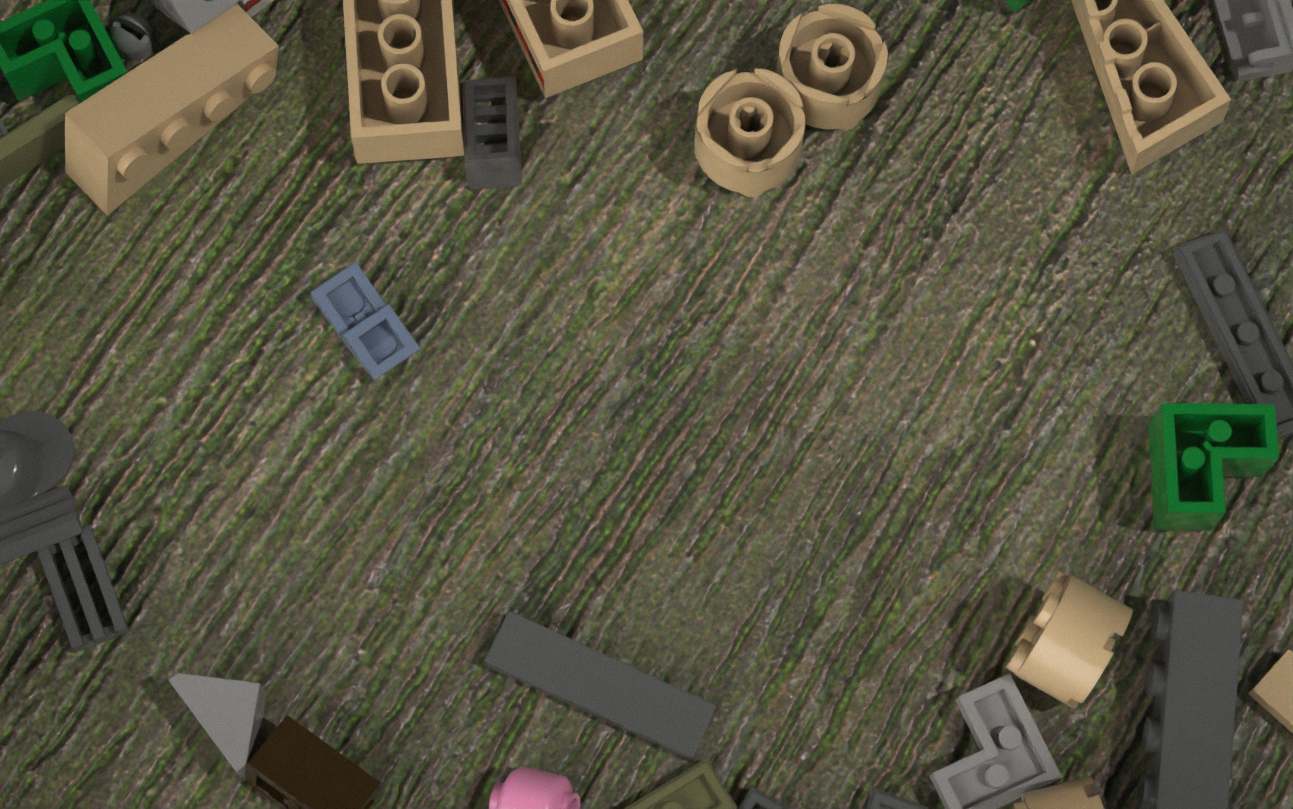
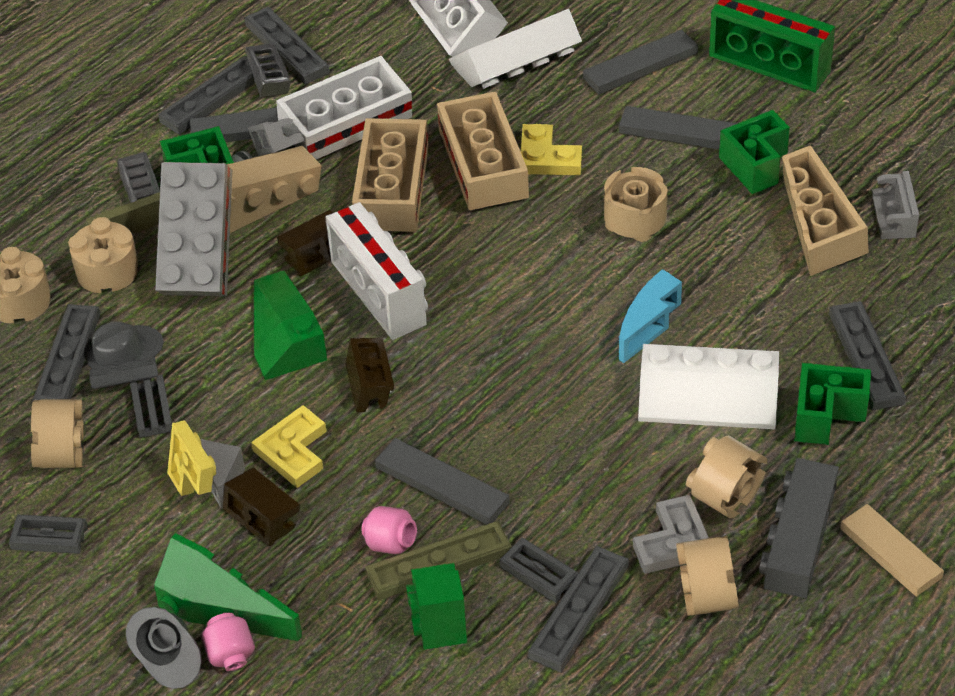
camera: 15 degrees right, 25 degrees down
sand blue slope [310,262,420,381] -> none
flat silver slope [463,76,522,189] -> none
tan brick [694,68,806,197] -> none
none -> light grey brick [155,162,233,297]
none -> light yellow plate [167,420,216,496]
none -> light yellow plate [251,405,327,488]
none -> green wedge [254,270,327,380]
none -> dark brown hinge [277,210,333,276]
none -> white brick [326,202,428,340]
none -> dark brown hinge [345,337,394,412]
none -> medium azure slope [619,269,682,363]
none -> white slope [638,344,779,429]

